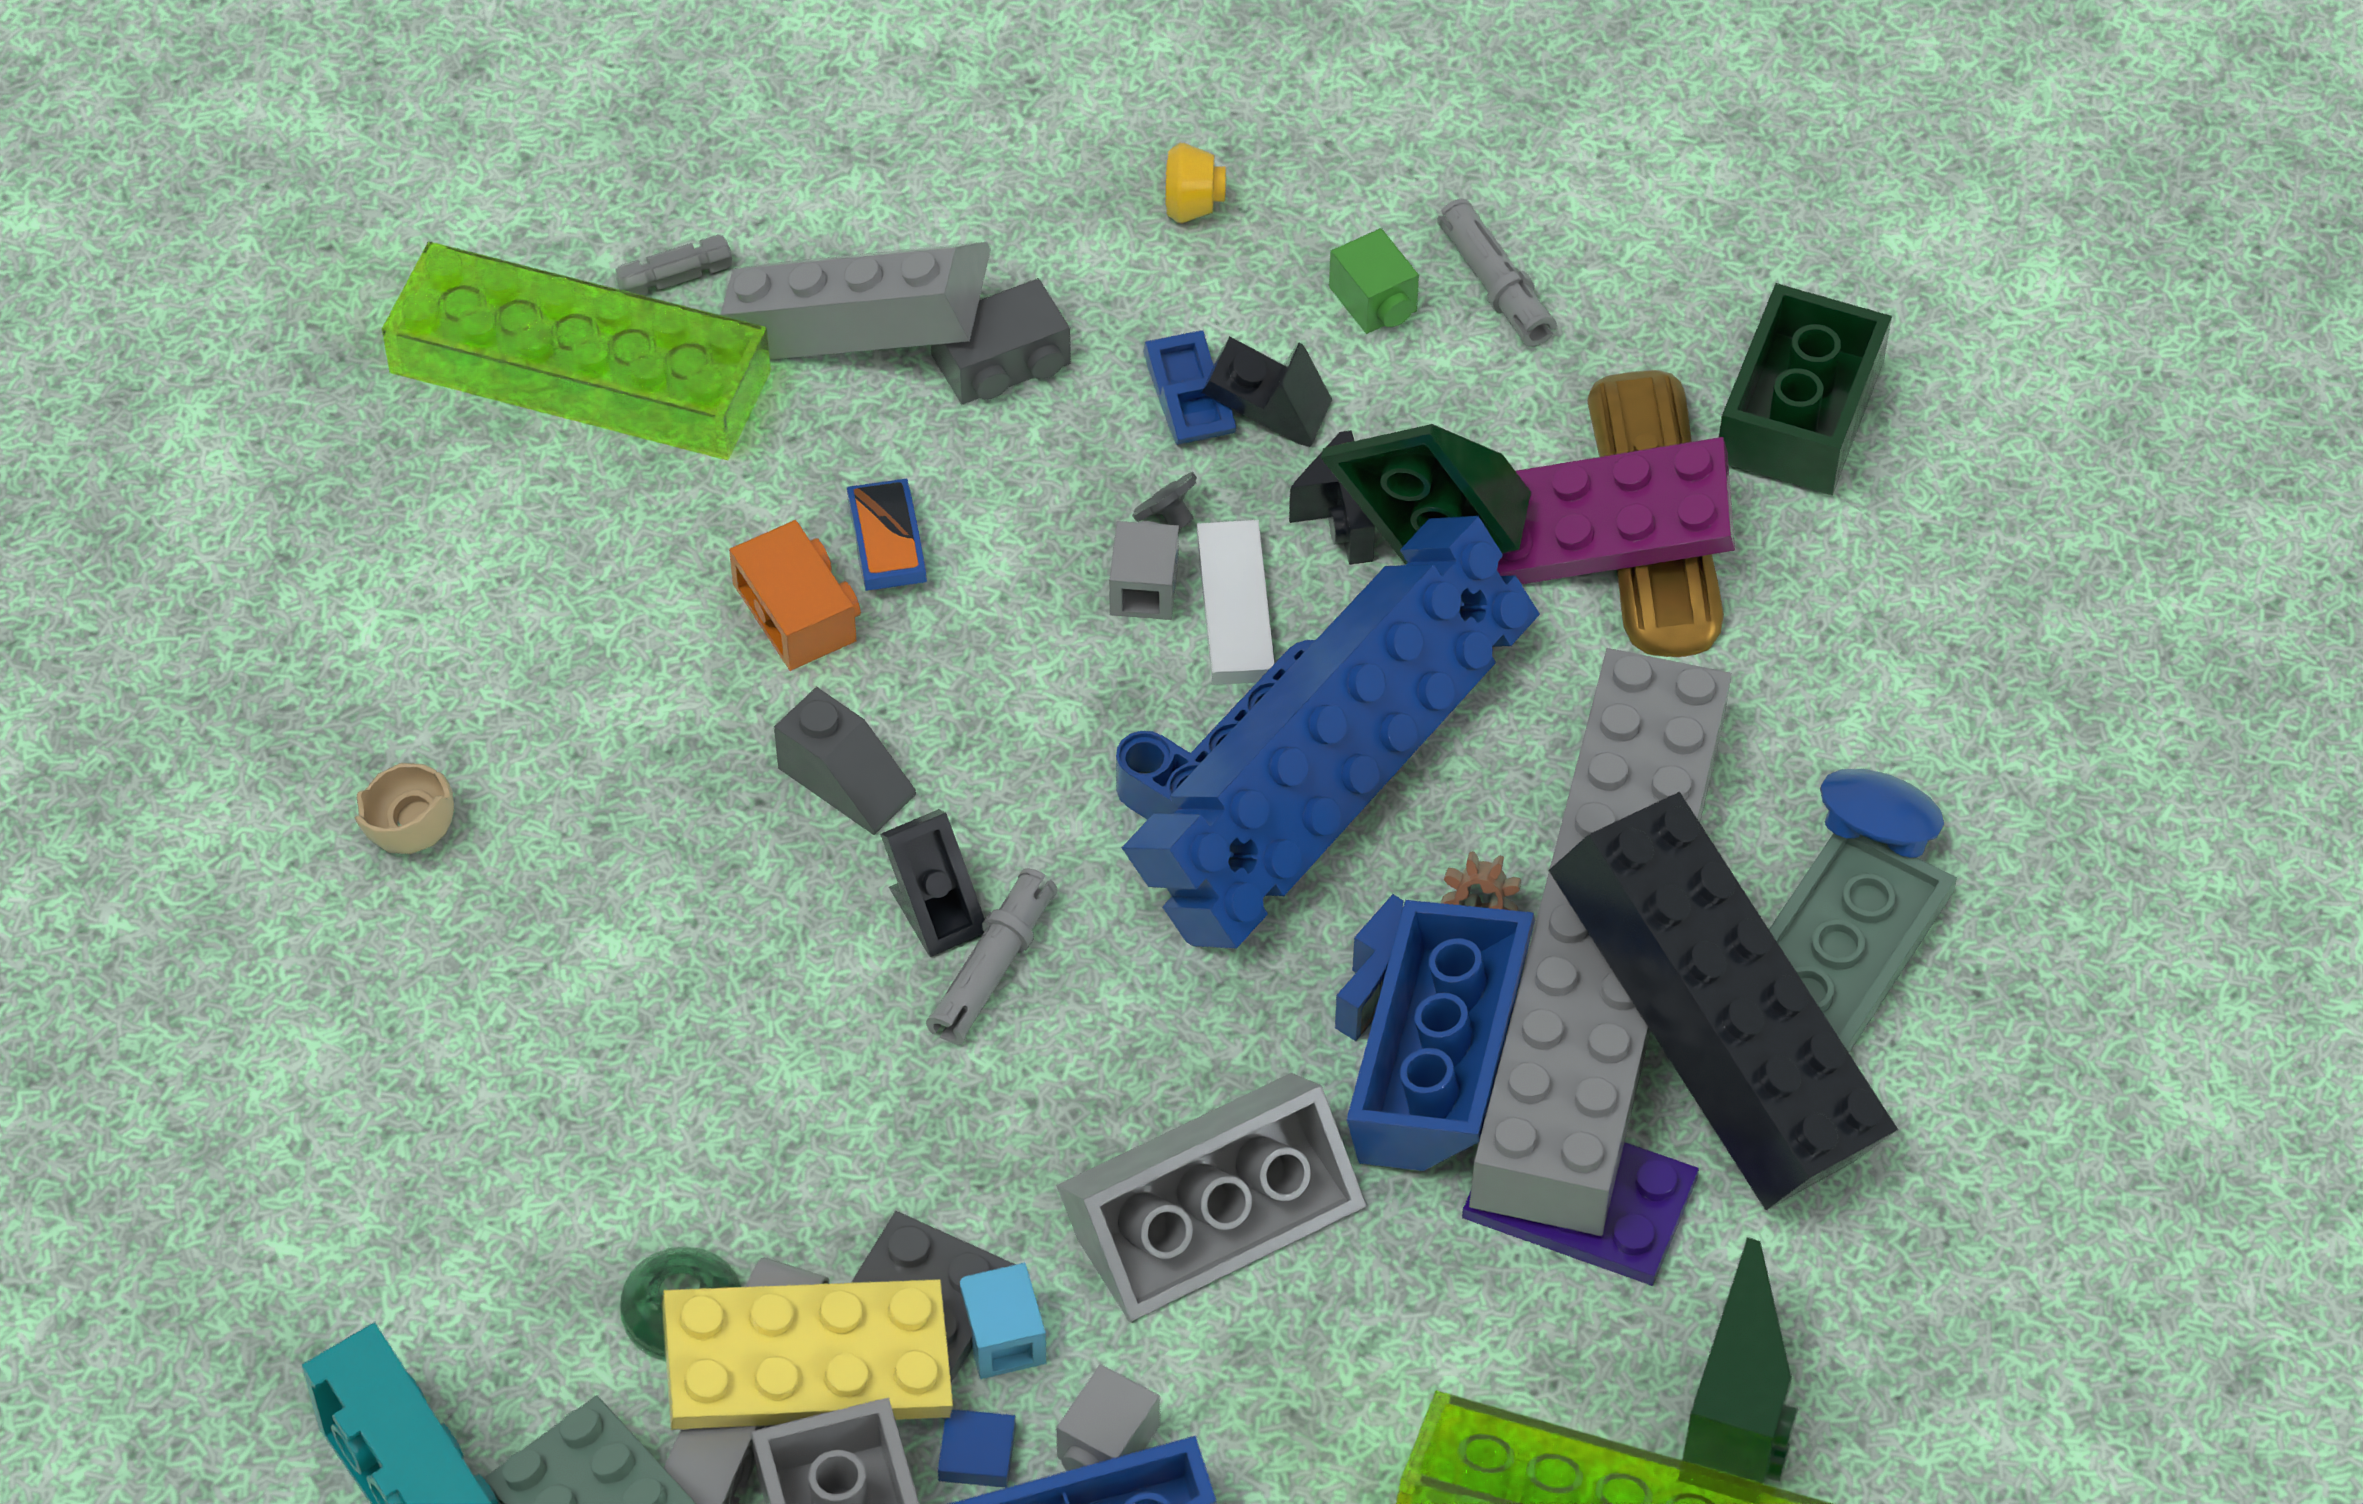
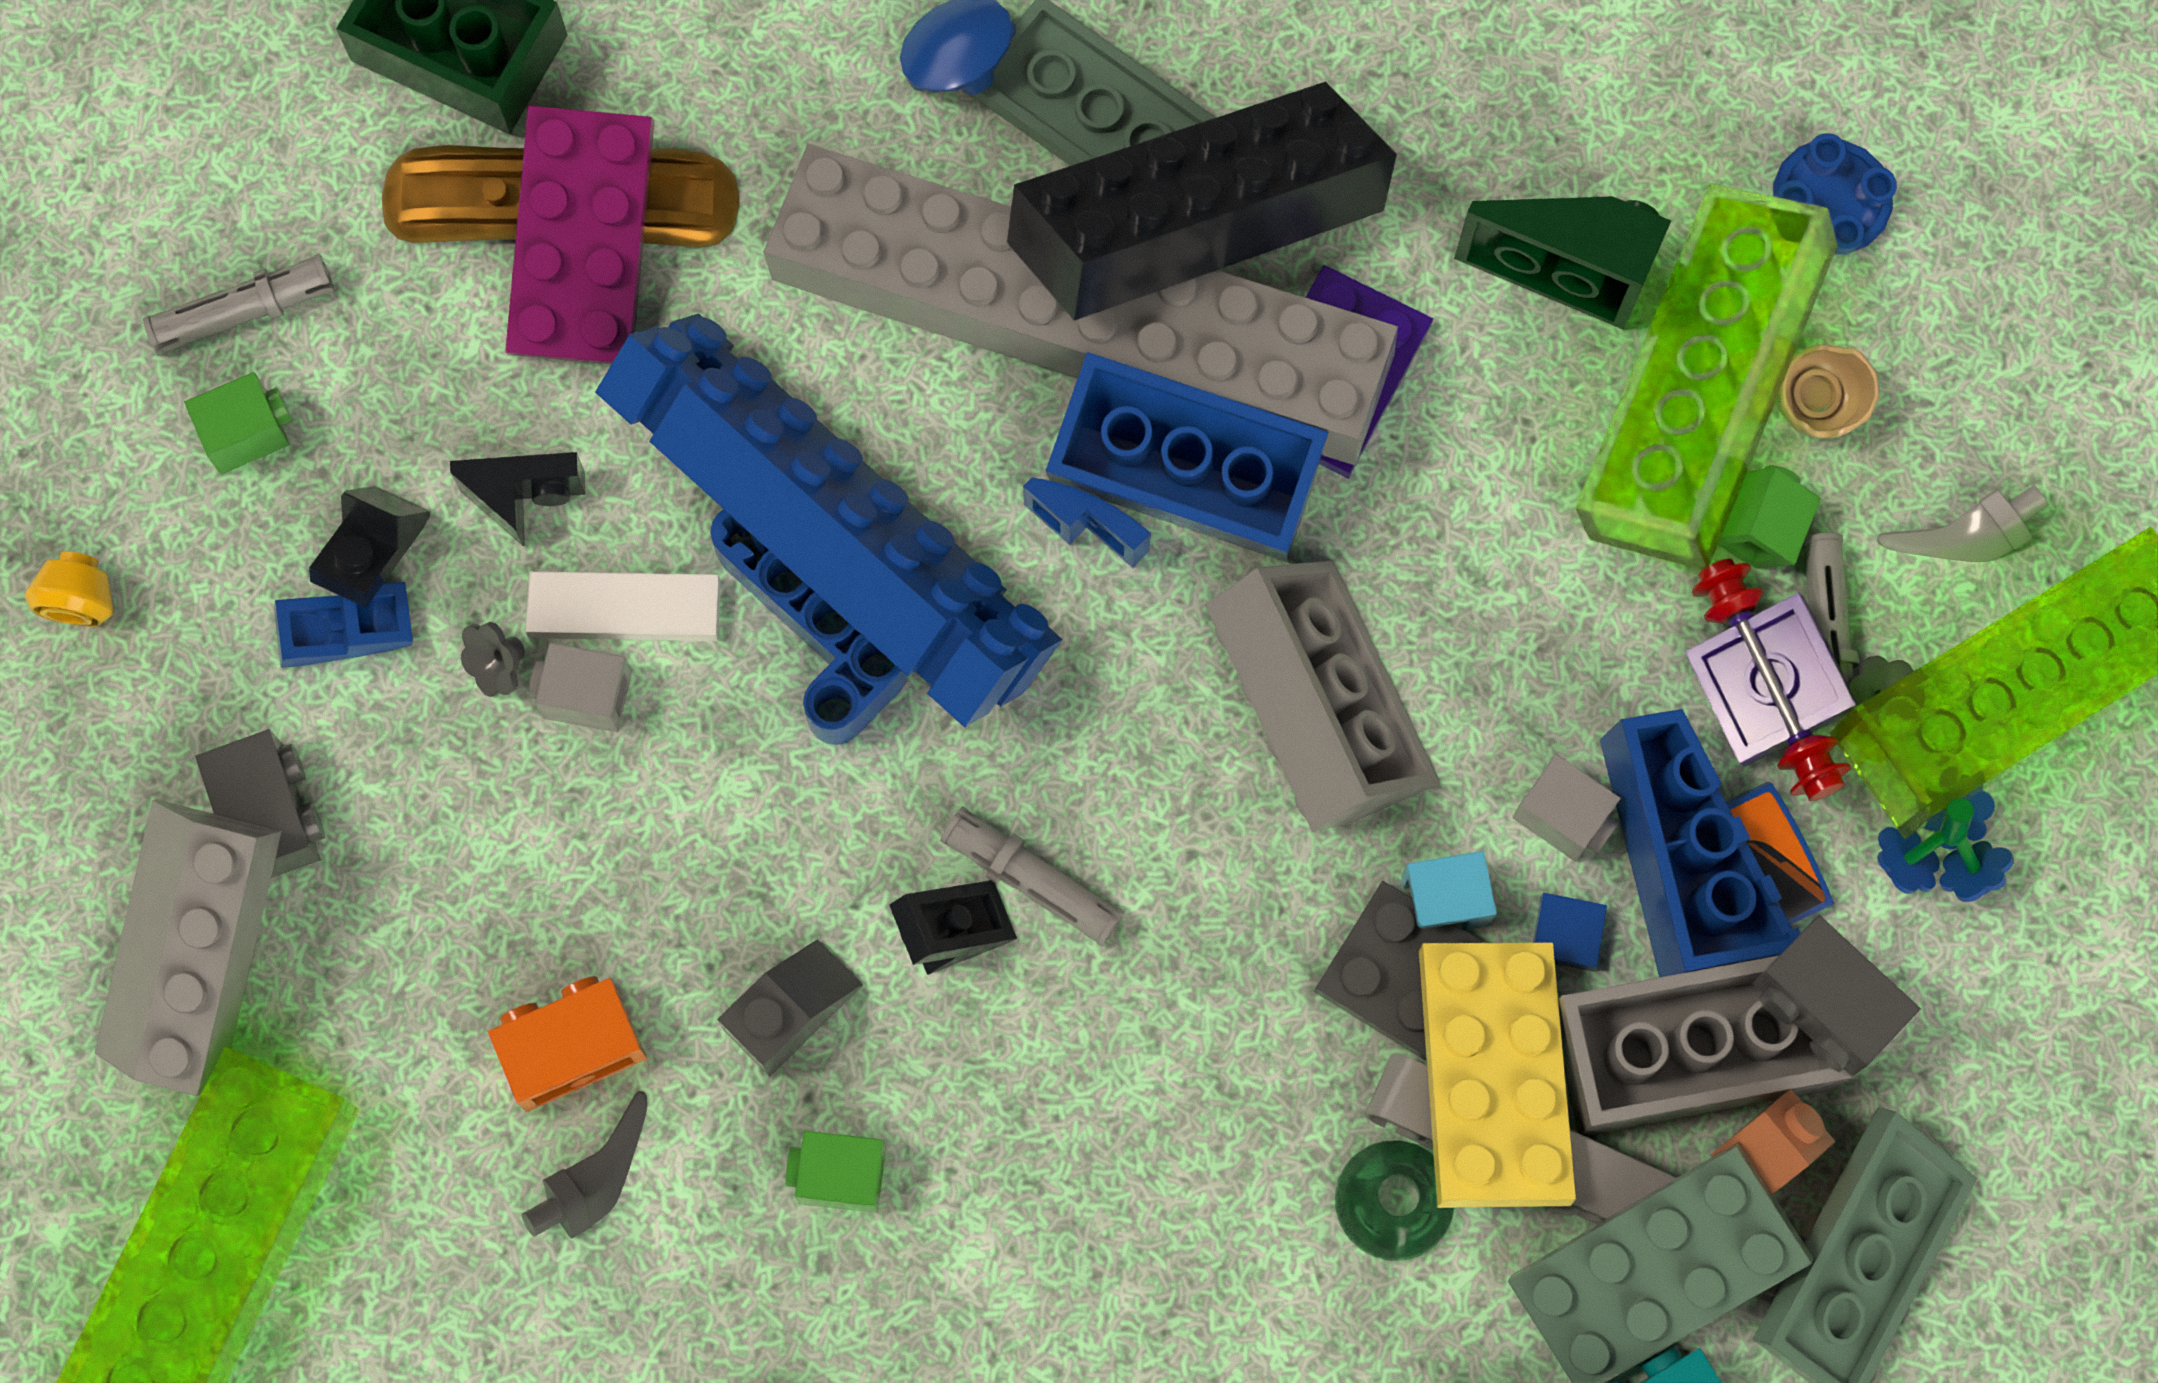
camera: 85 degrees left, 20 degrees up
light grey axle [616,235,732,299] -> none
slope [846,478,927,591] -> none
dark green slope [1321,424,1531,565] -> none
nougat gear [1441,851,1522,911] -> none
none -> dark grey bar [522,1091,647,1239]
none -> bright green brick [785,1130,886,1213]

